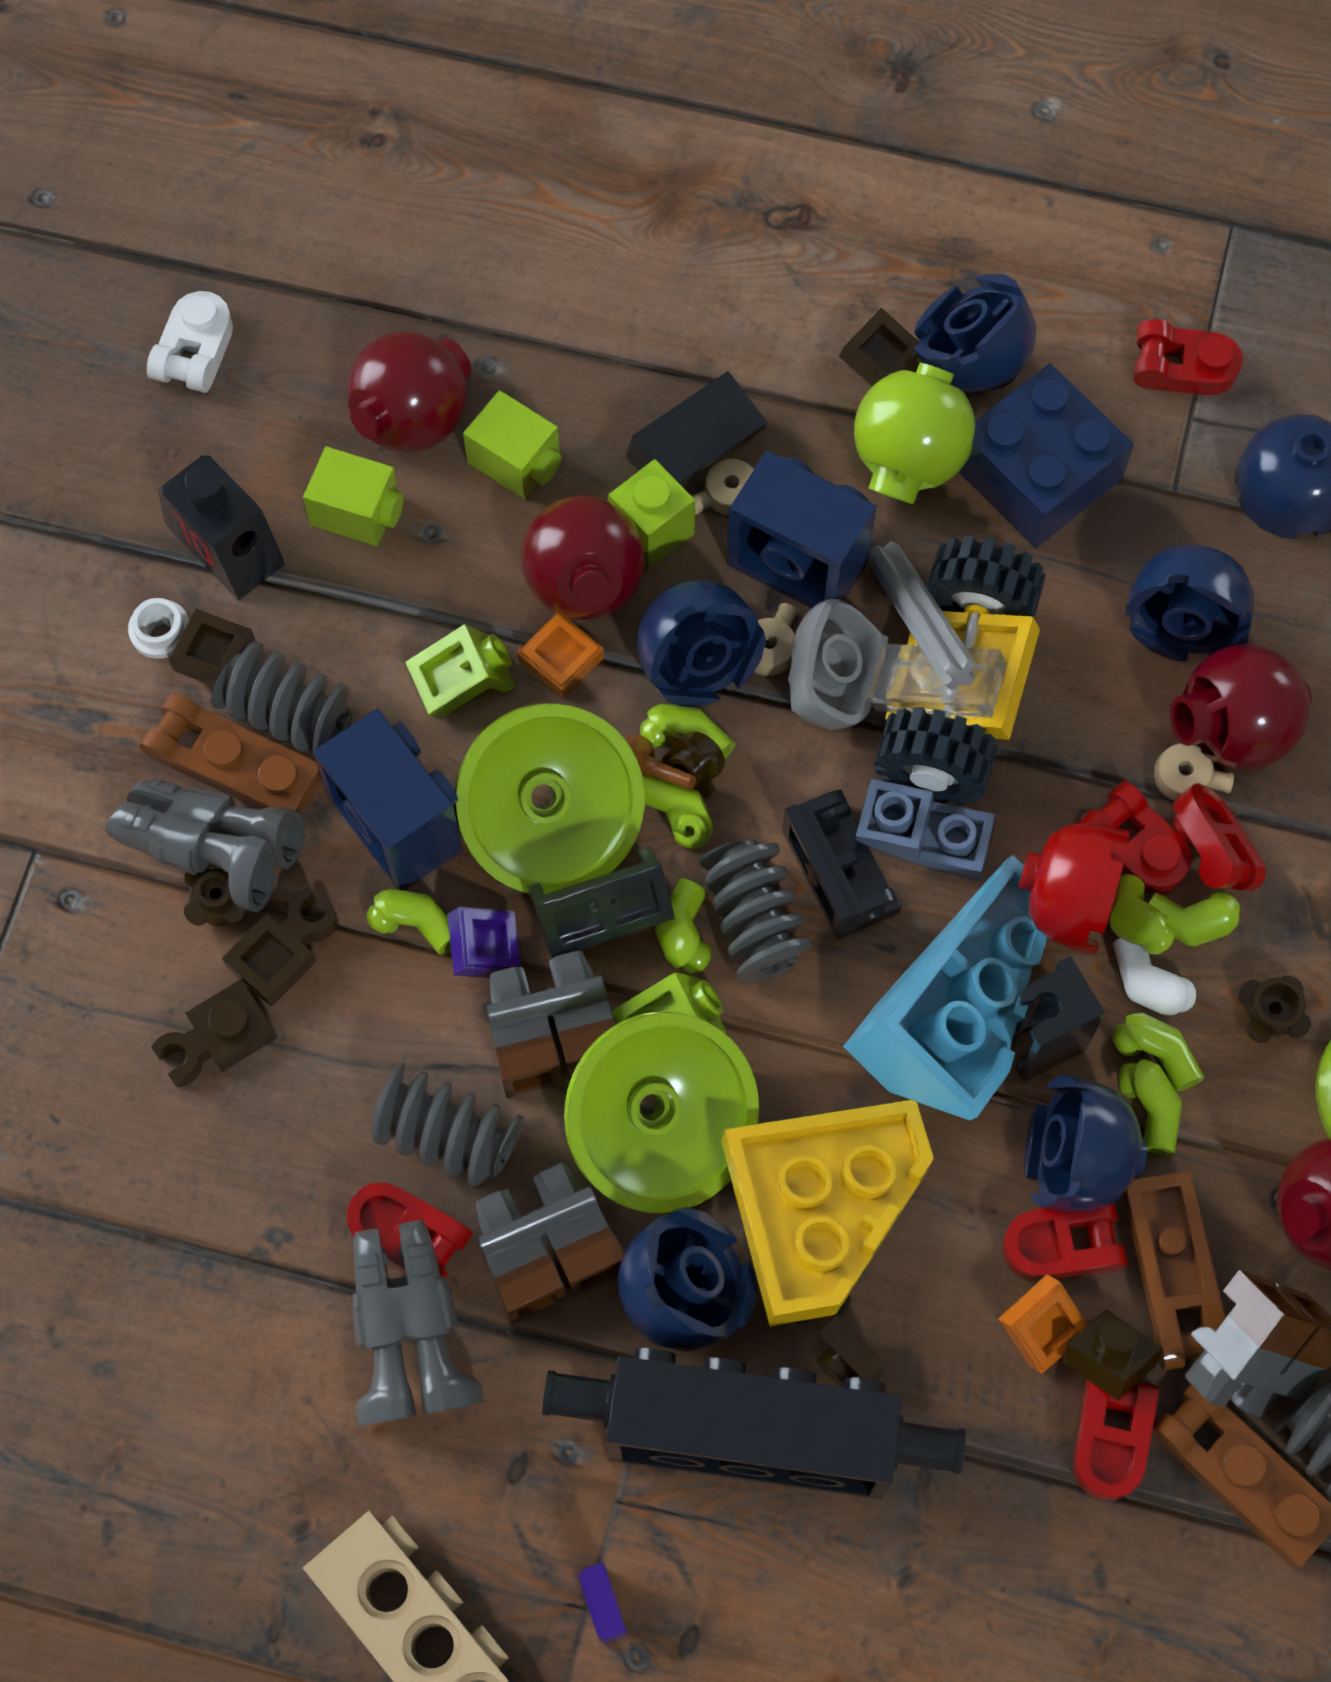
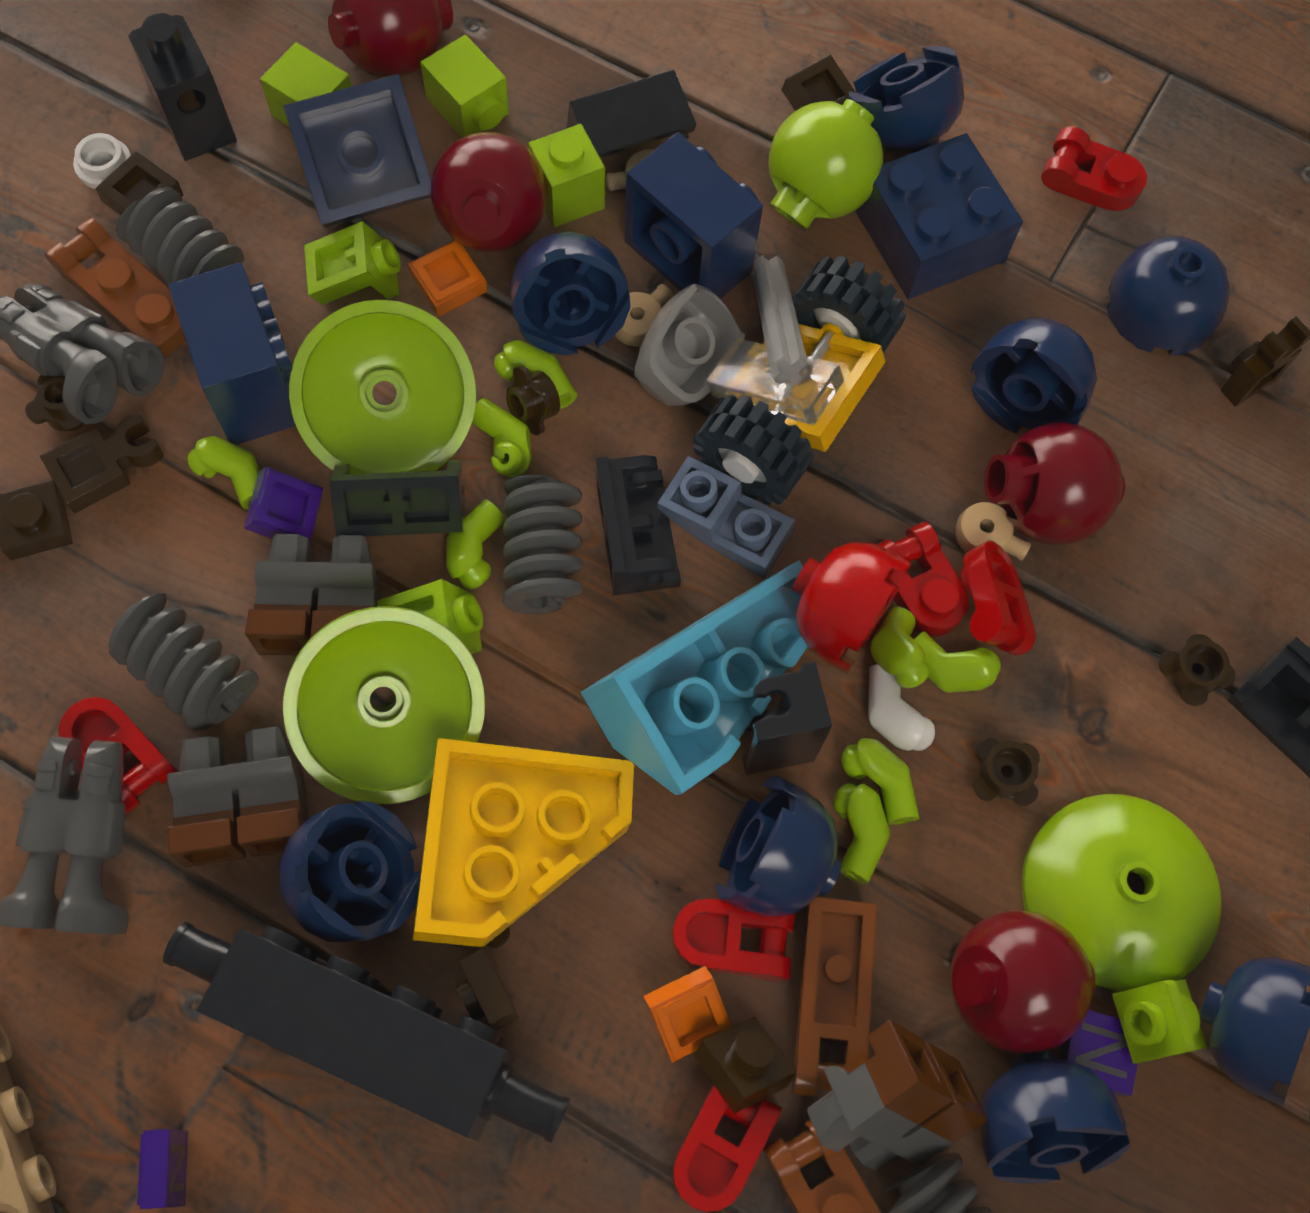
camera: 10 degrees right, 0 degrees up
dark orange hand [625,735,696,791] -> none
none -> dark blue brick [283,74,431,228]

